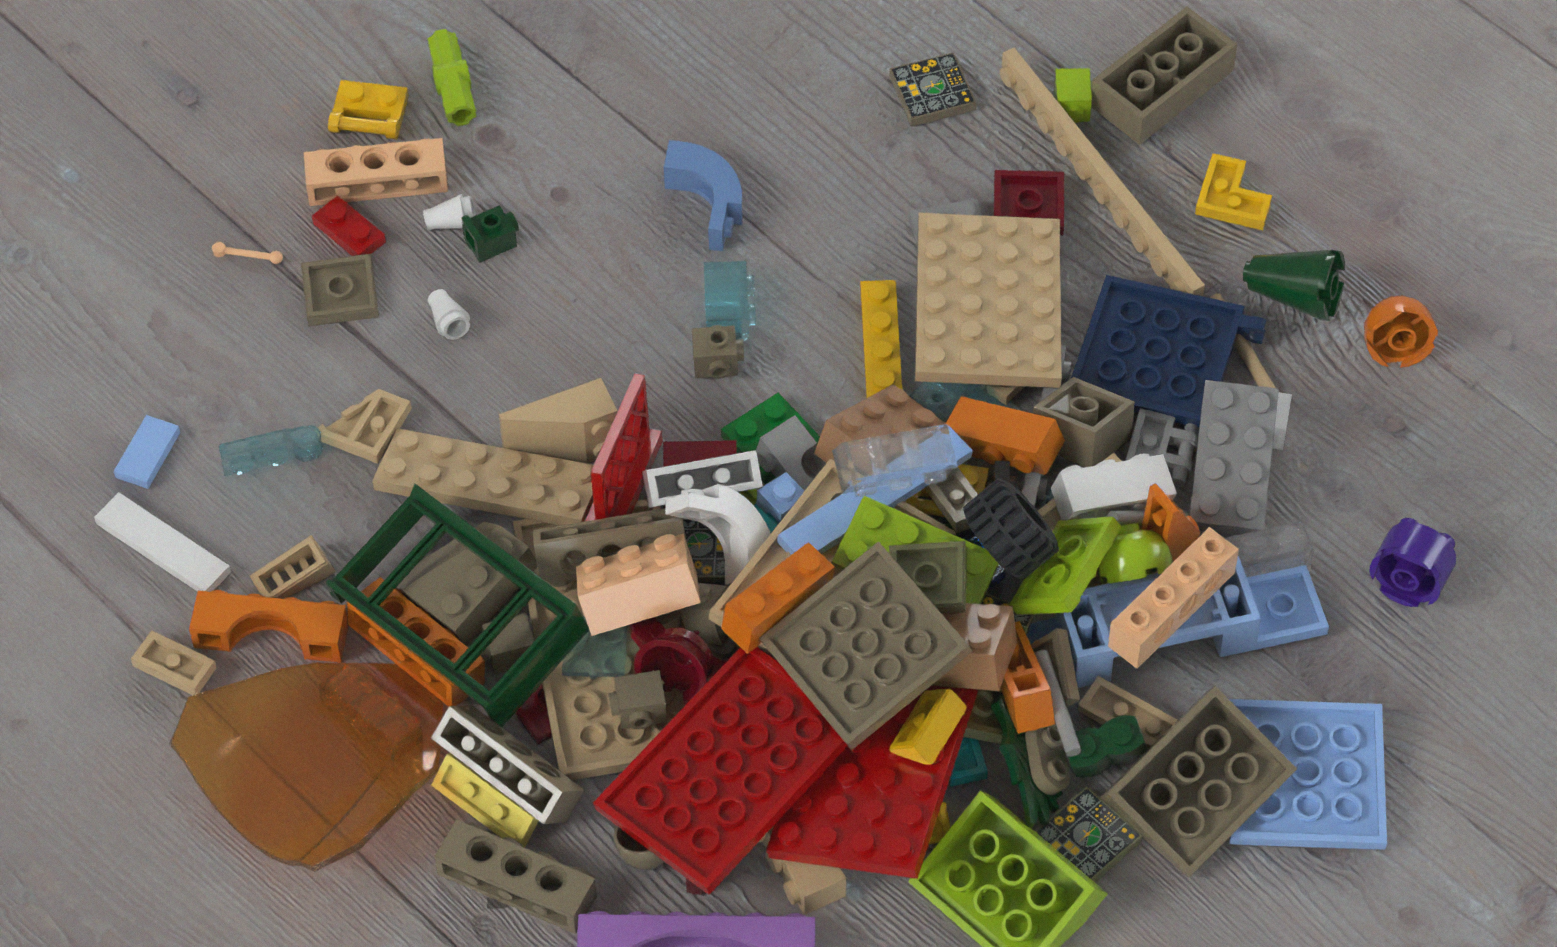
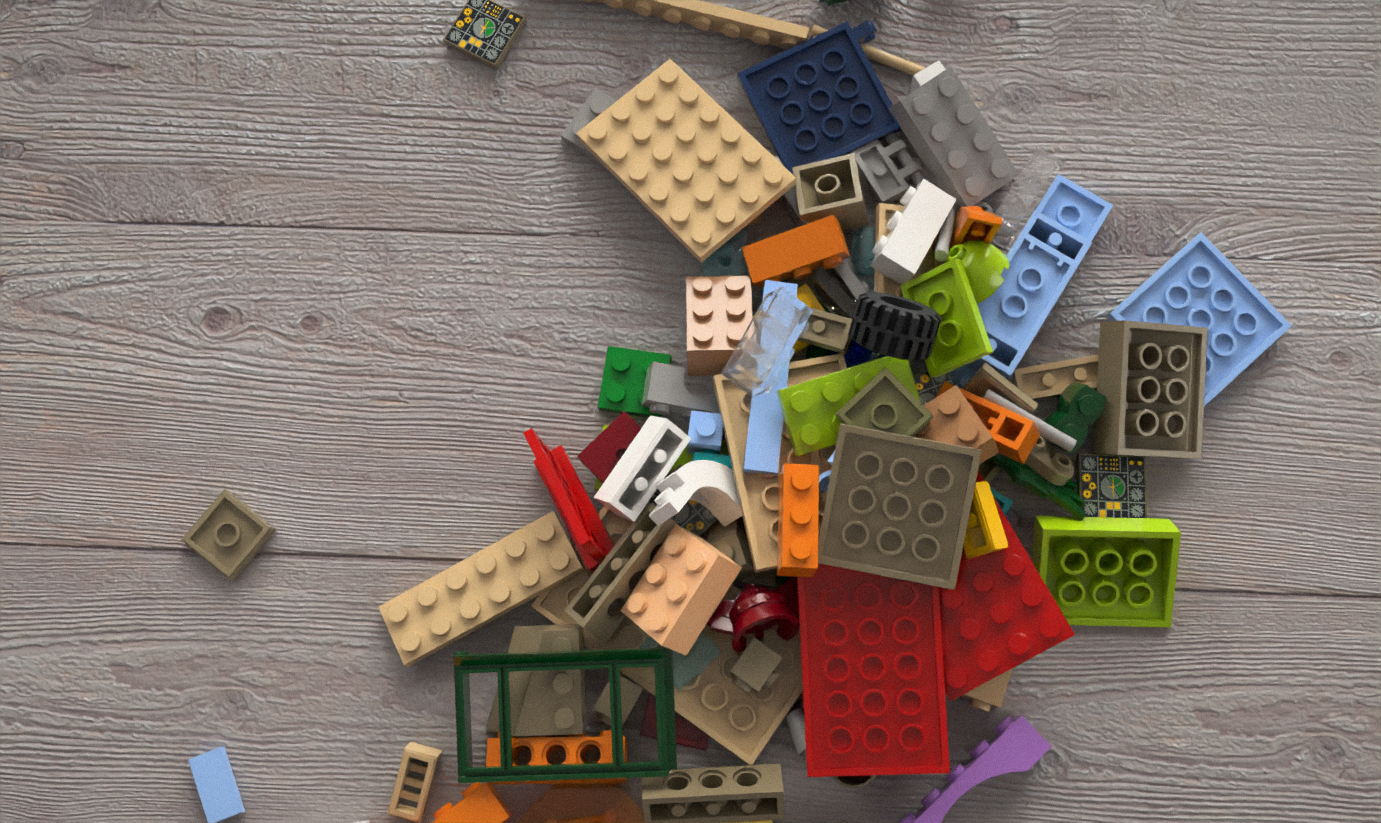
camera: 40 degrees left, 20 degrees up
light nougat hinge [212,242,283,264] -> none
clear light blue hinge [218,425,323,476] -> none
light nougat brick [303,138,448,206] -> none
red plate [312,195,386,256] -> none
tan wing [315,389,412,464] -> none
yellow plate [328,80,409,140] -> none
white cone [423,194,476,230] -> none
lime piece [427,29,477,126] -> none
white cone [428,289,470,340] -> none
dark green brick [461,205,519,263] -> none
tan slope [499,378,618,464] -> none
medium blue arch [664,140,743,251] -> none
dark tan brick [692,325,744,378] -> none
clear light blue brick [704,261,756,340] -> none
yellow plate [860,280,902,398] -> none
dark red plate [993,170,1064,236] -> none
light nougat brick [1108,527,1239,669] -> none
dark purple brick [1369,518,1456,607] -> none

